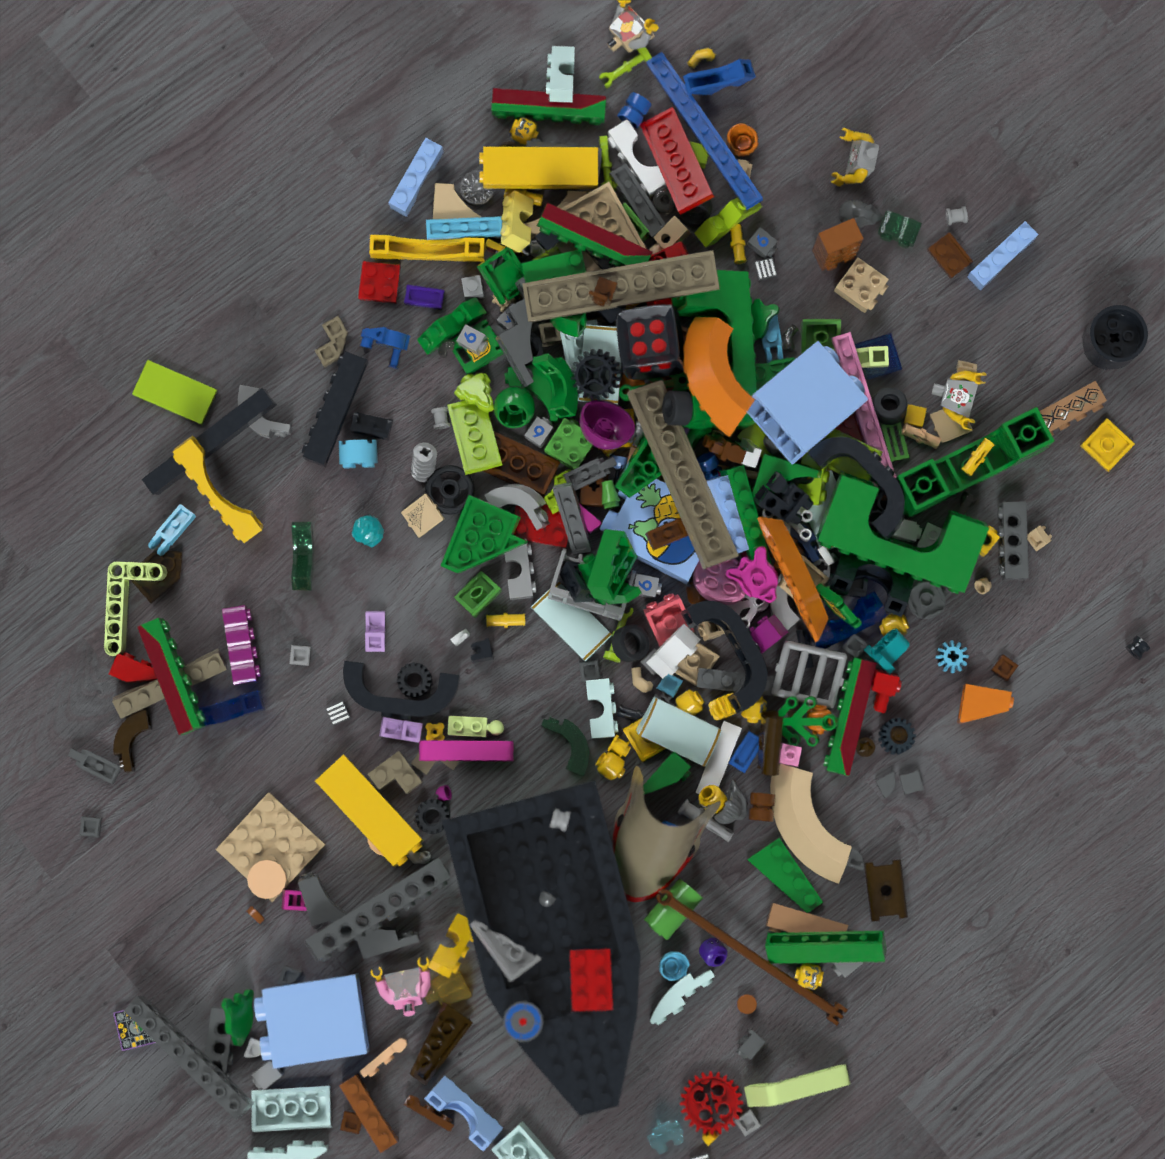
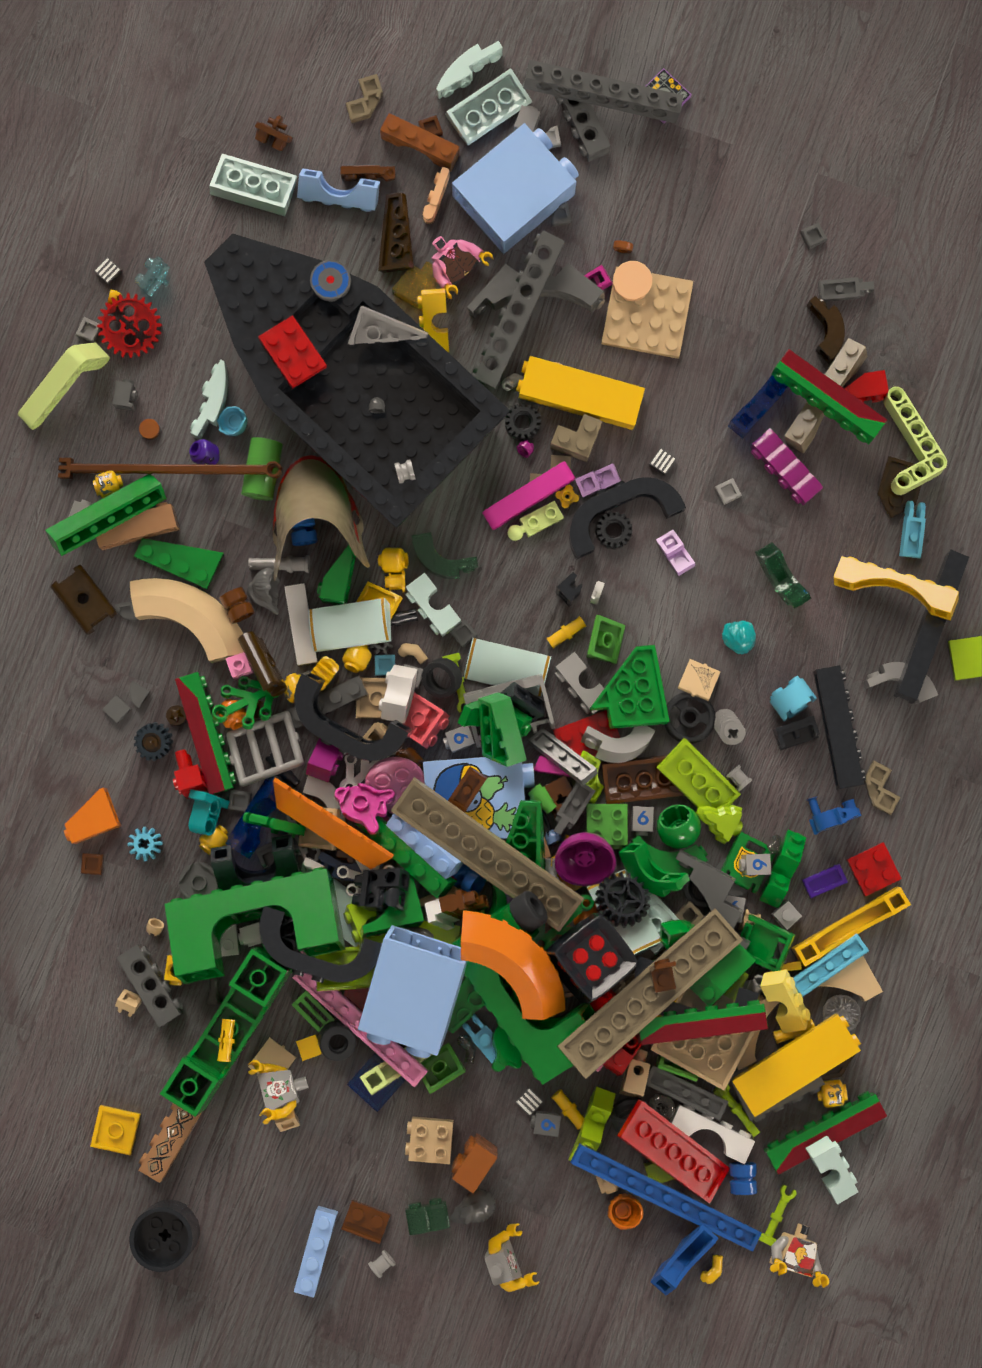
camera: 145 degrees right, 0 degrees up
green tile [221,989,254,1047] -> none
light blue arch [389,138,443,217] -> none
yellow head [698,785,727,813] -> none
blue tile [728,731,759,773] -> none
light nougat pin [901,423,941,449] -> none

